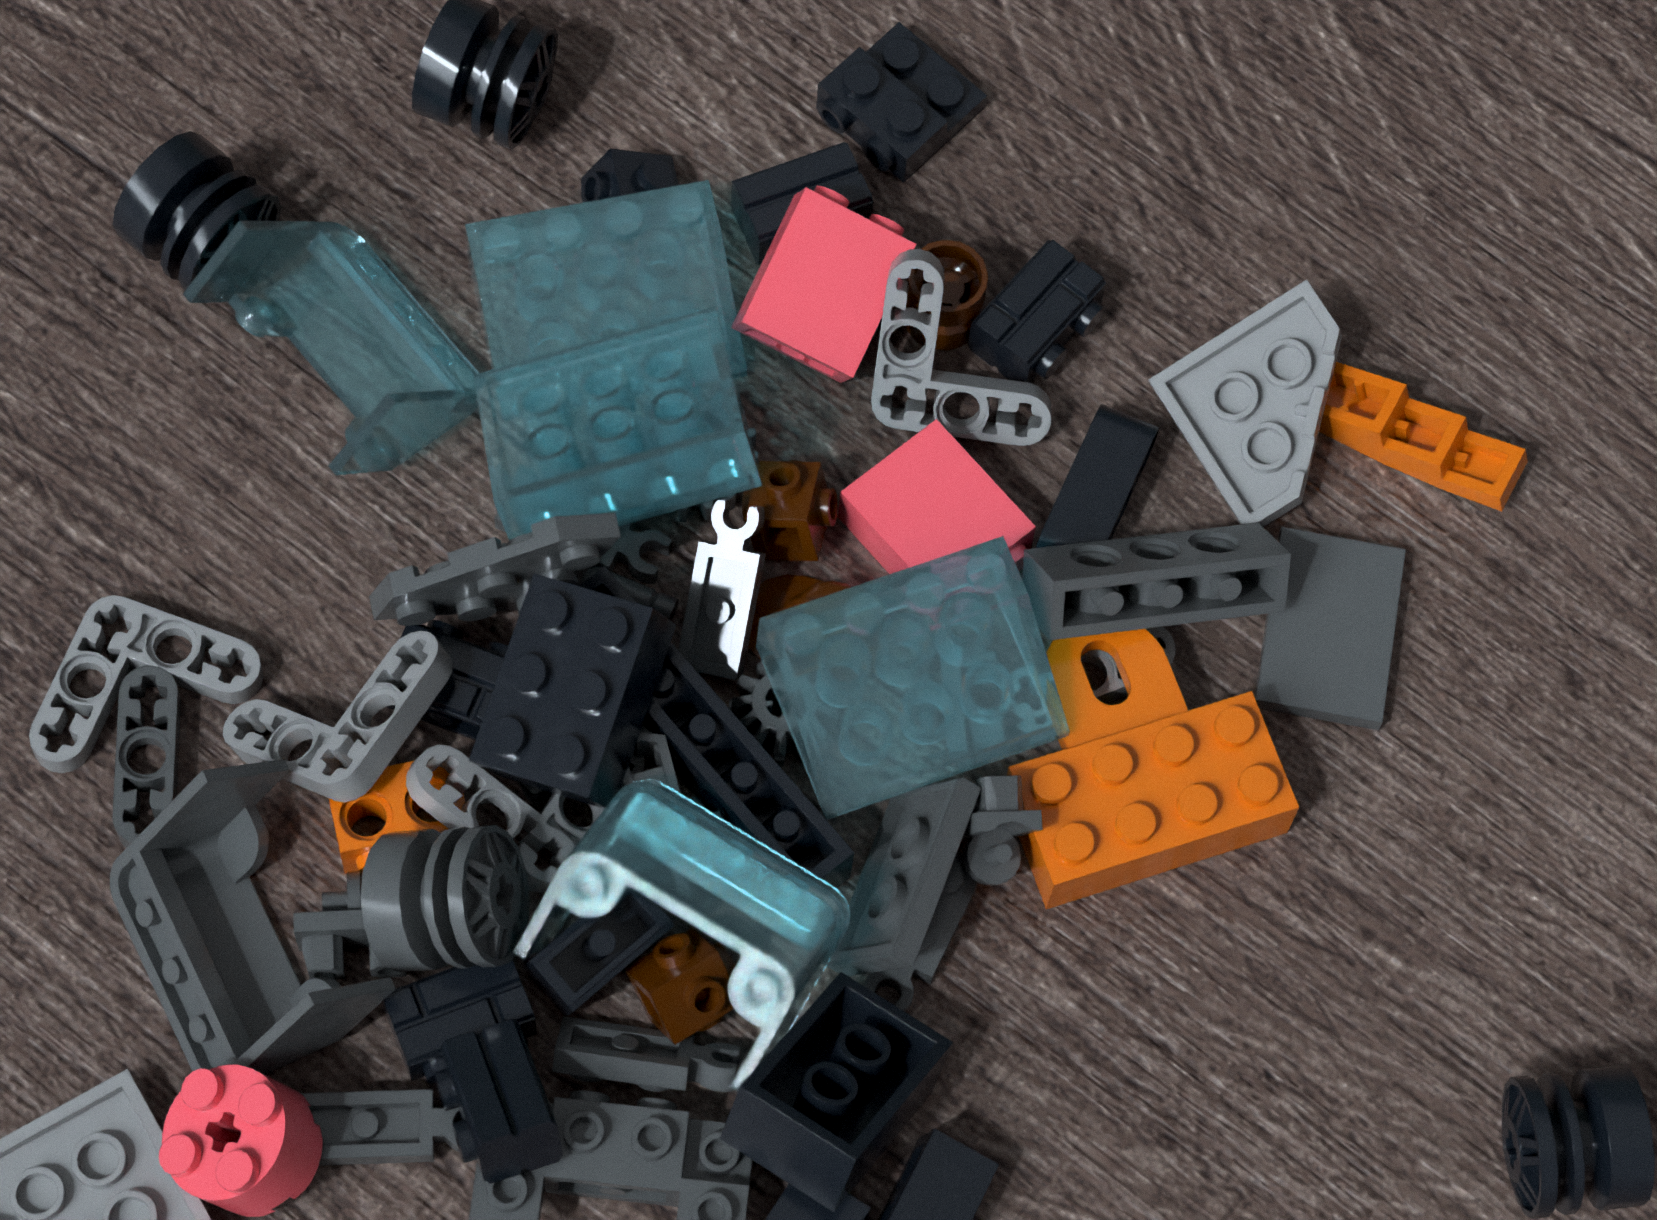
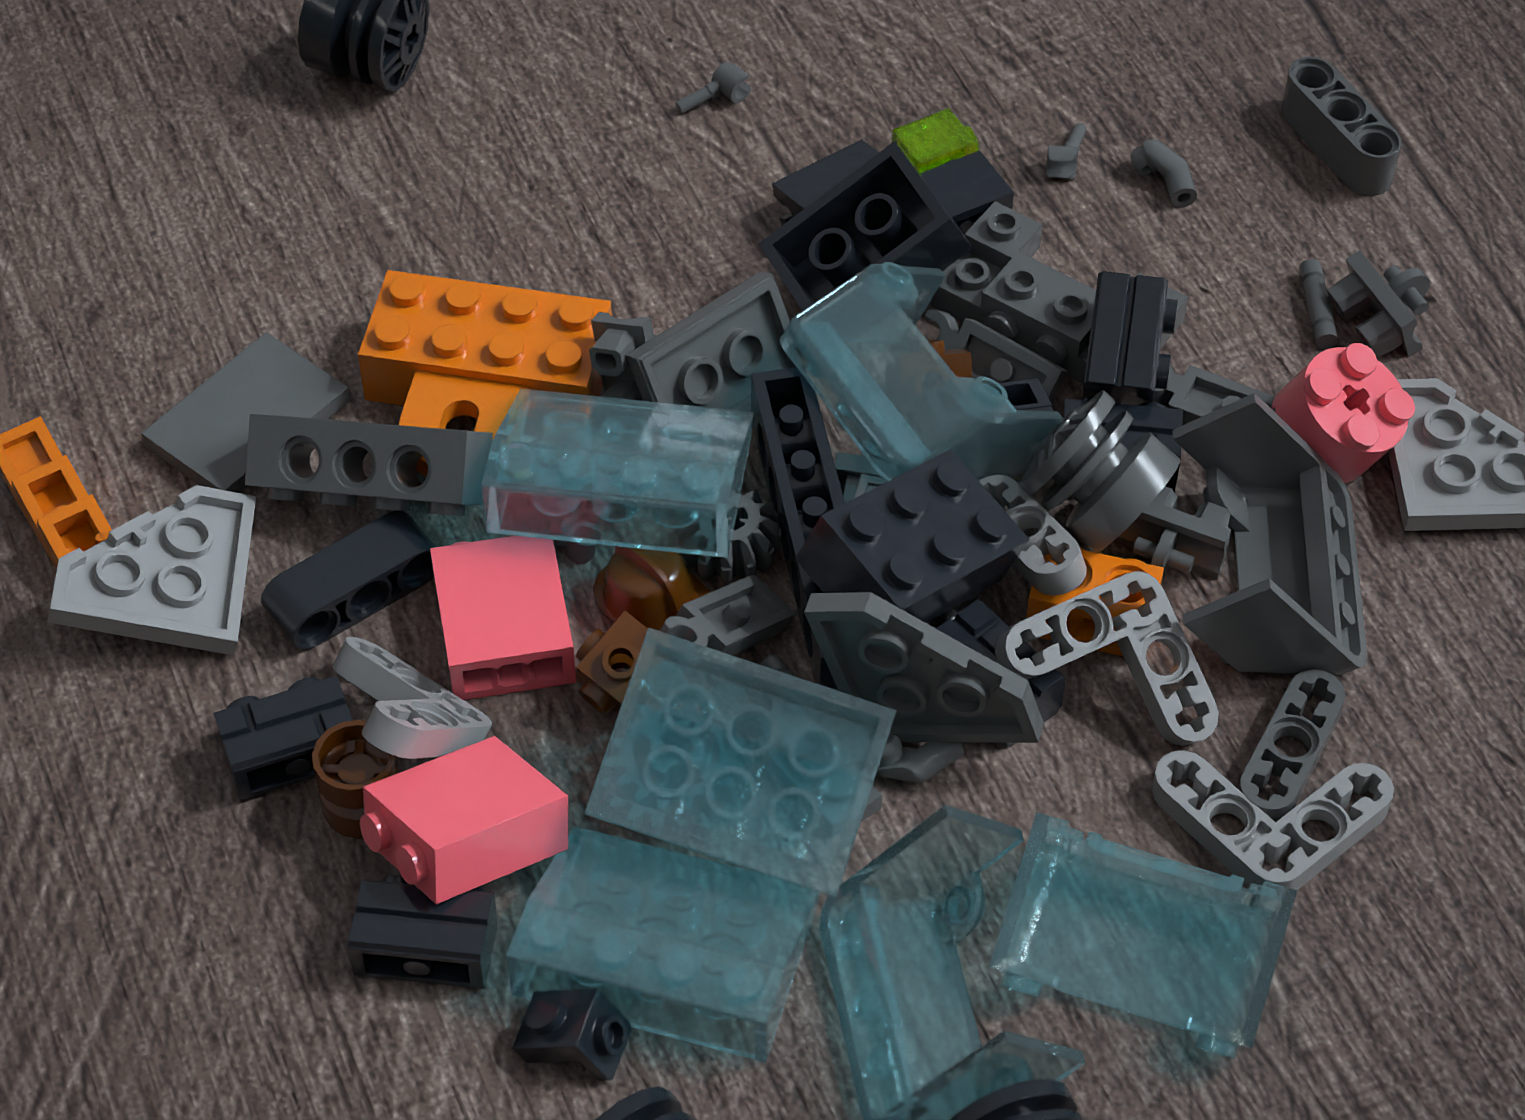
camera: 145 degrees left, 15 degrees down
black plate [816,22,987,183] -> none
none -> clear light blue windscreen [990,812,1298,1059]

